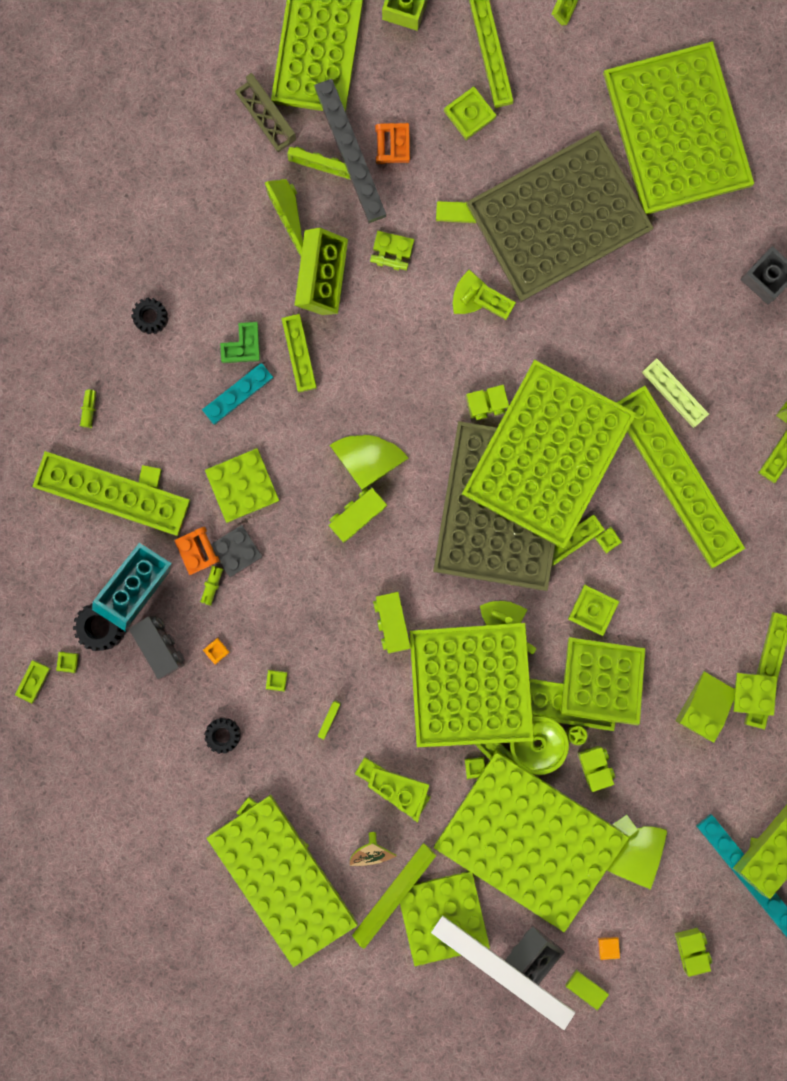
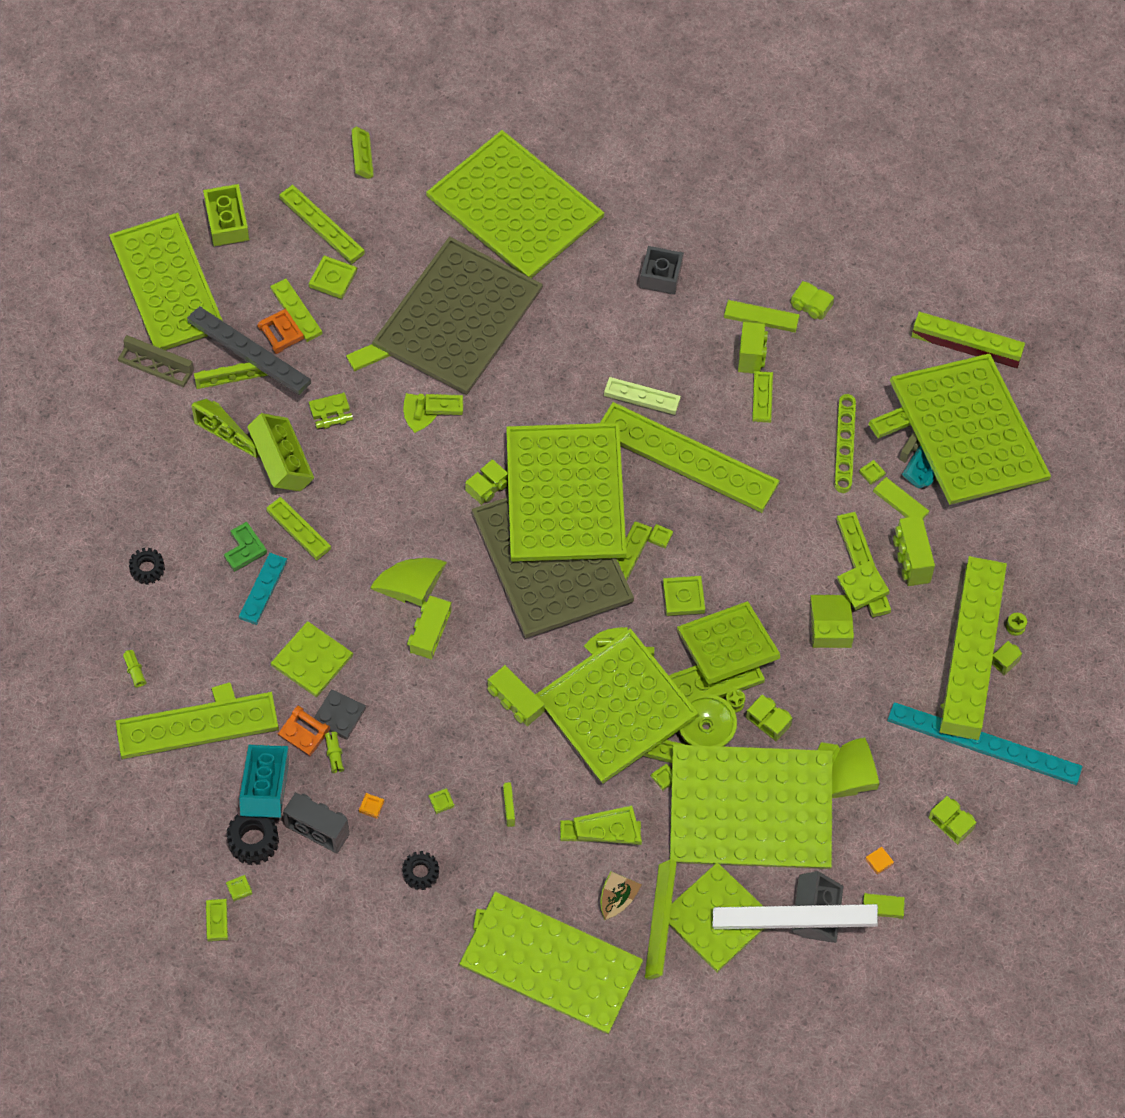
camera: 30 degrees left, 25 degrees down
none -> lime plate [270,279,323,342]

